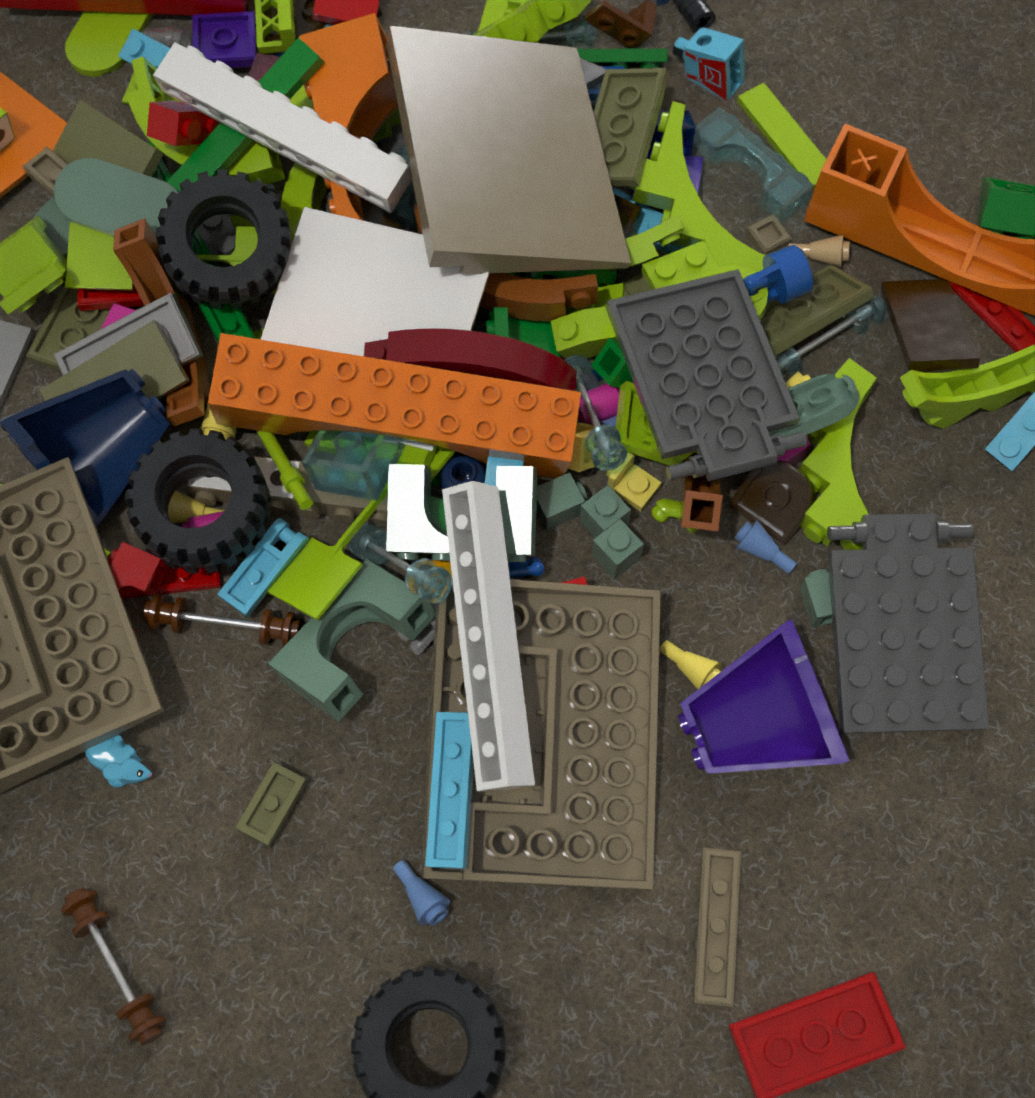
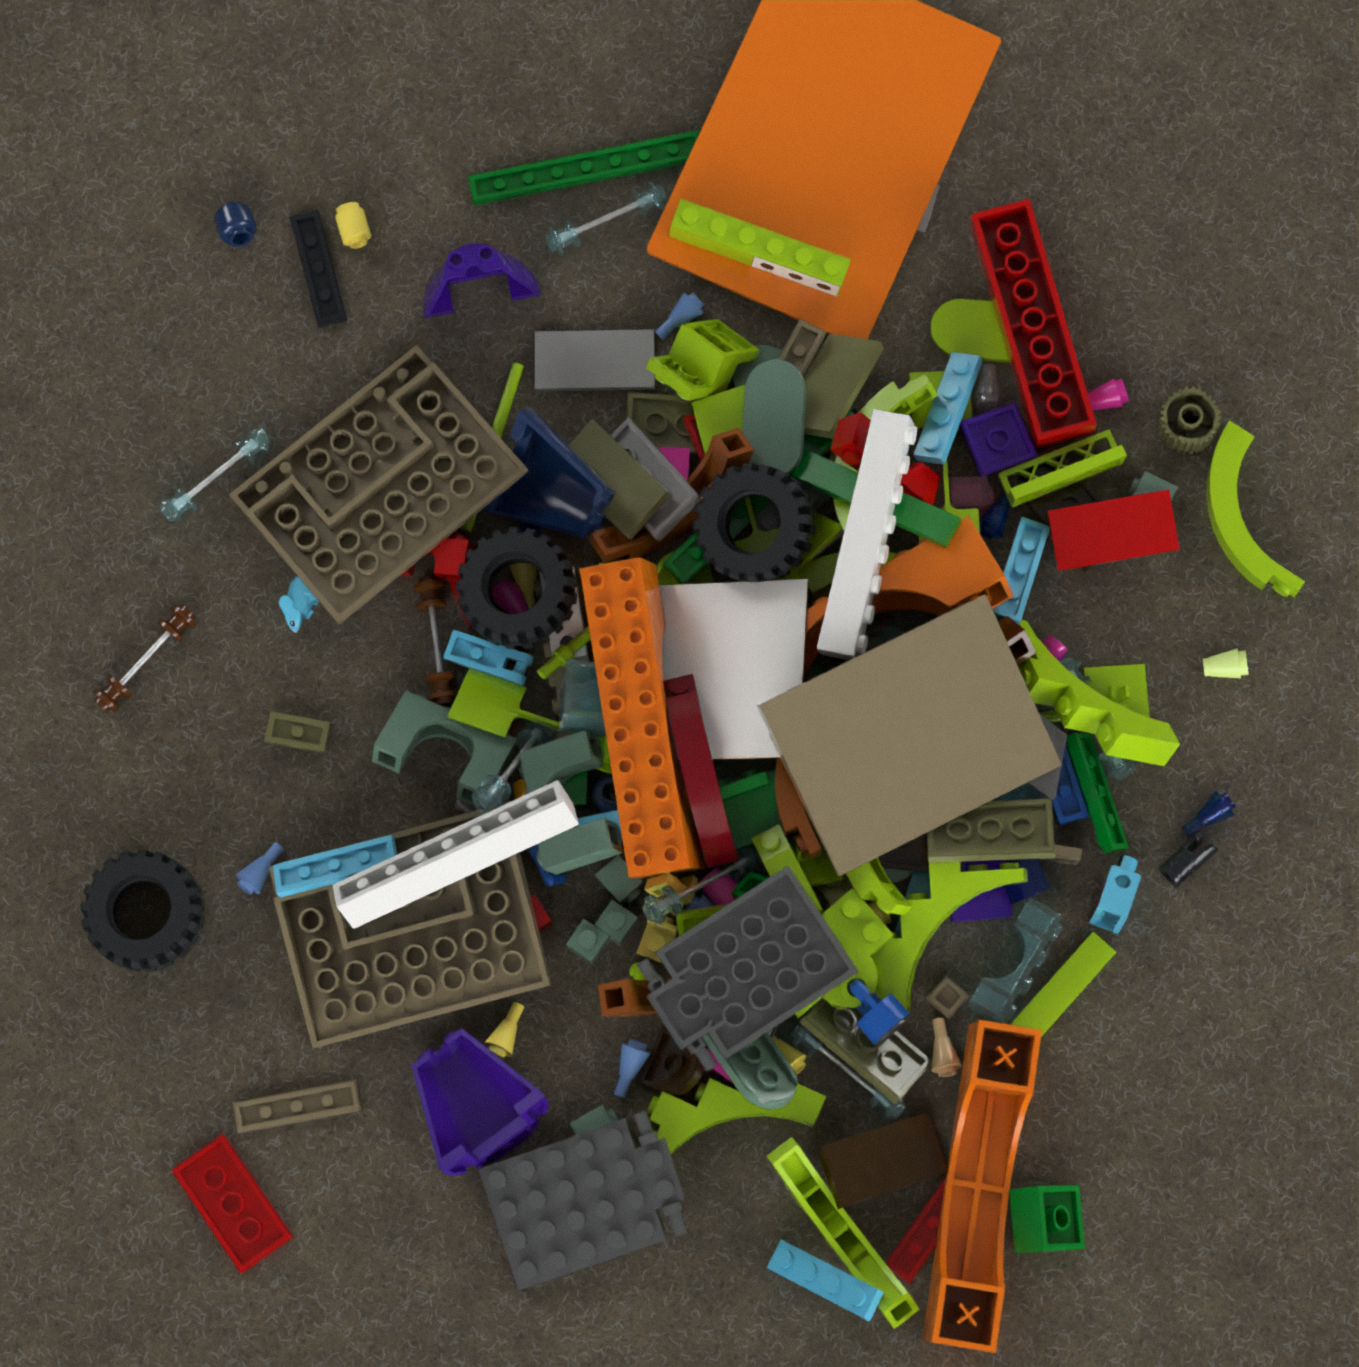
camera: 80 degrees right, 10 degrees up
reddish brown bracket [585,0,657,48] -> none

